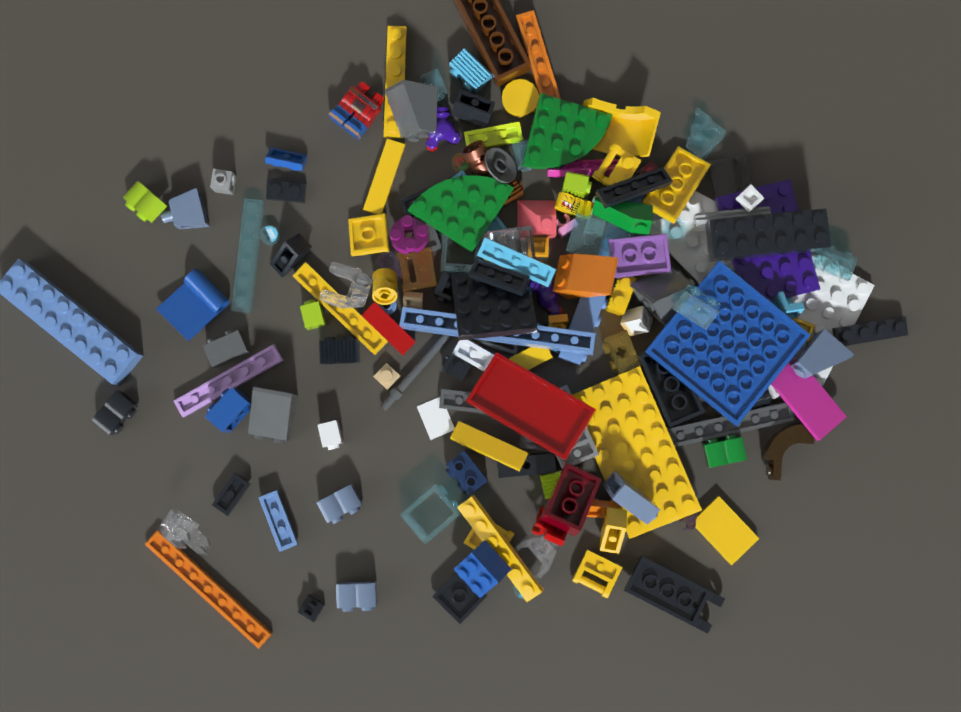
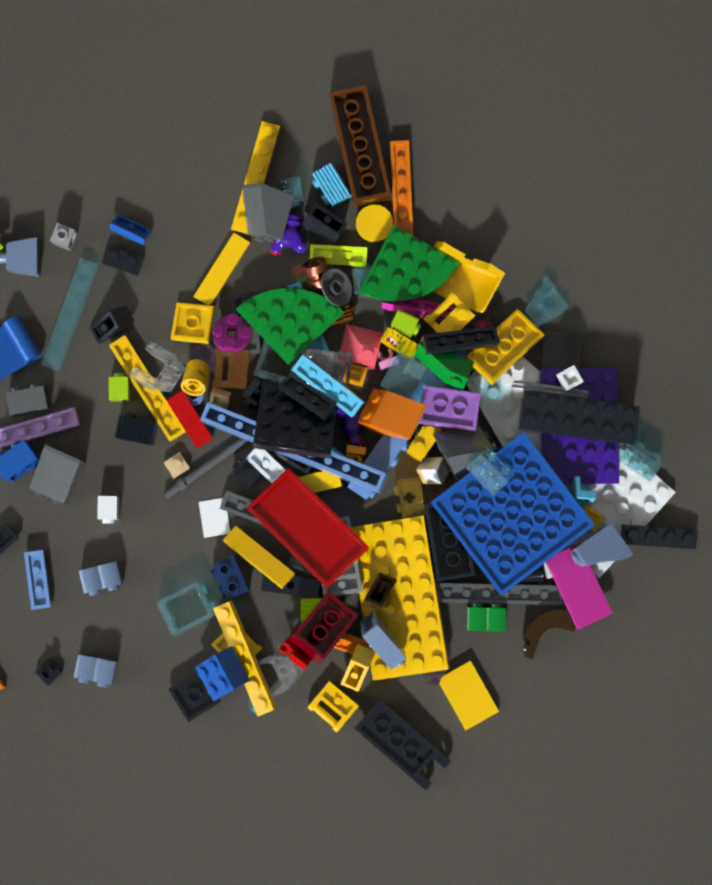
camera: 15 degrees right, 0 degrees up
tile [260,225,280,245] -> none
hips [328,81,384,141] -> none
none -> dark brown slope [364,573,397,609]

